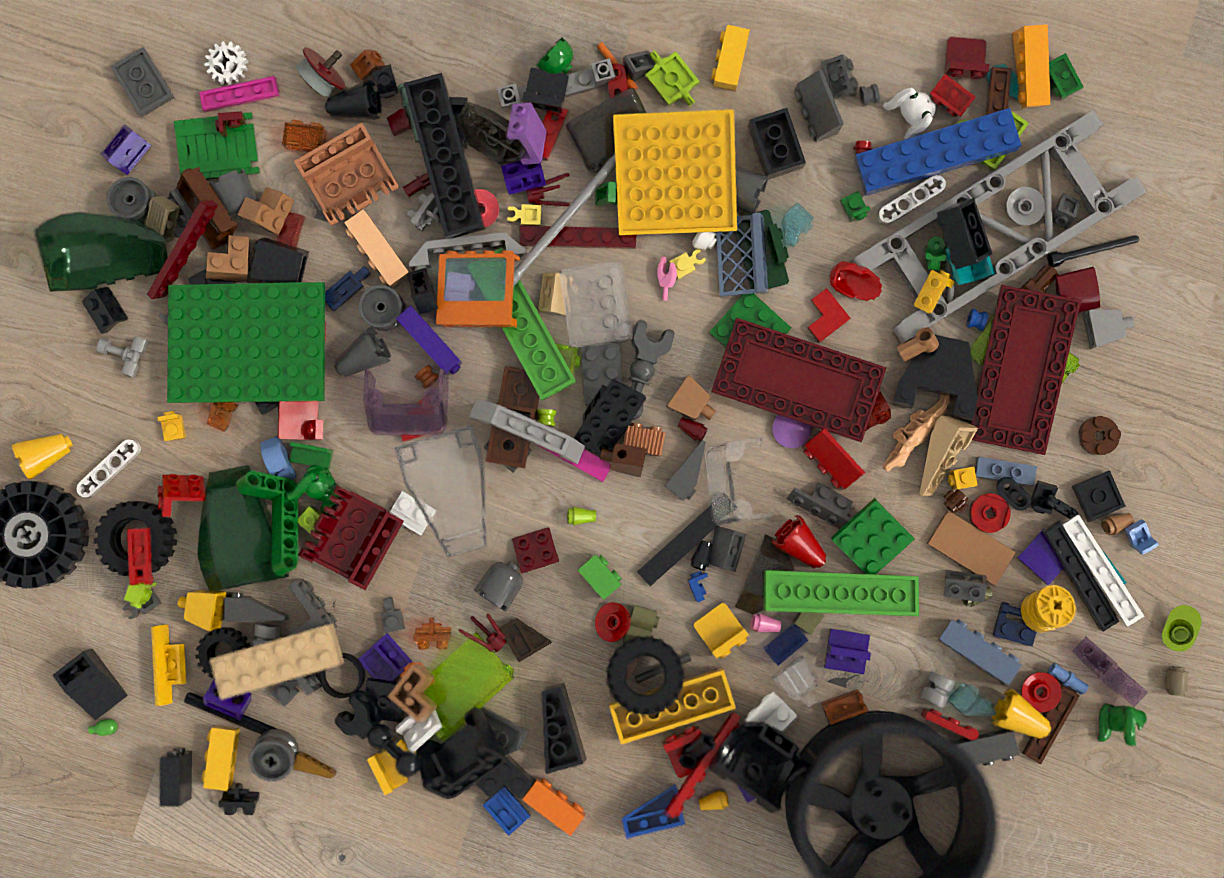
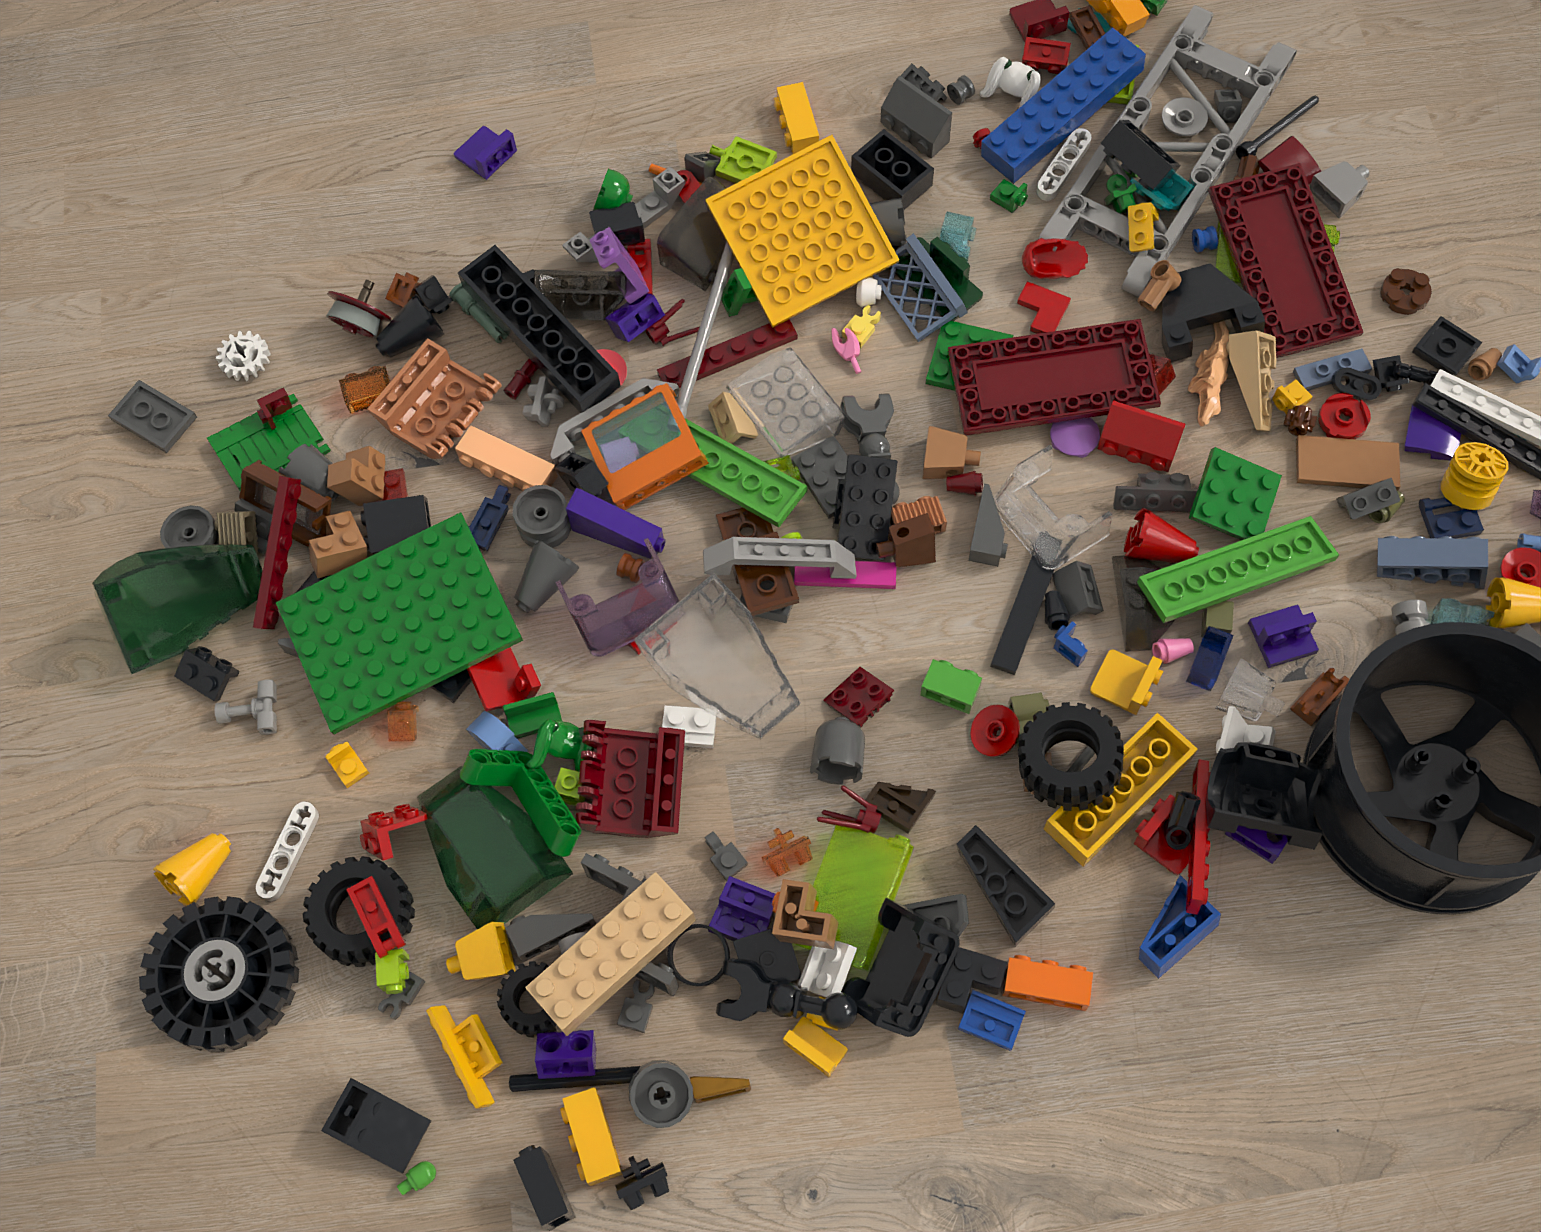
camera: 25 degrees left, 20 degrees down
bracket [101,124,152,175] -> none
dark pink tile [199,76,280,112] -> none
dark red slope [387,108,412,136] -> none
light yellow plate [507,204,541,226] -> none
lime cone [567,506,596,526] -> none
yellow cone [699,790,729,811] -> none

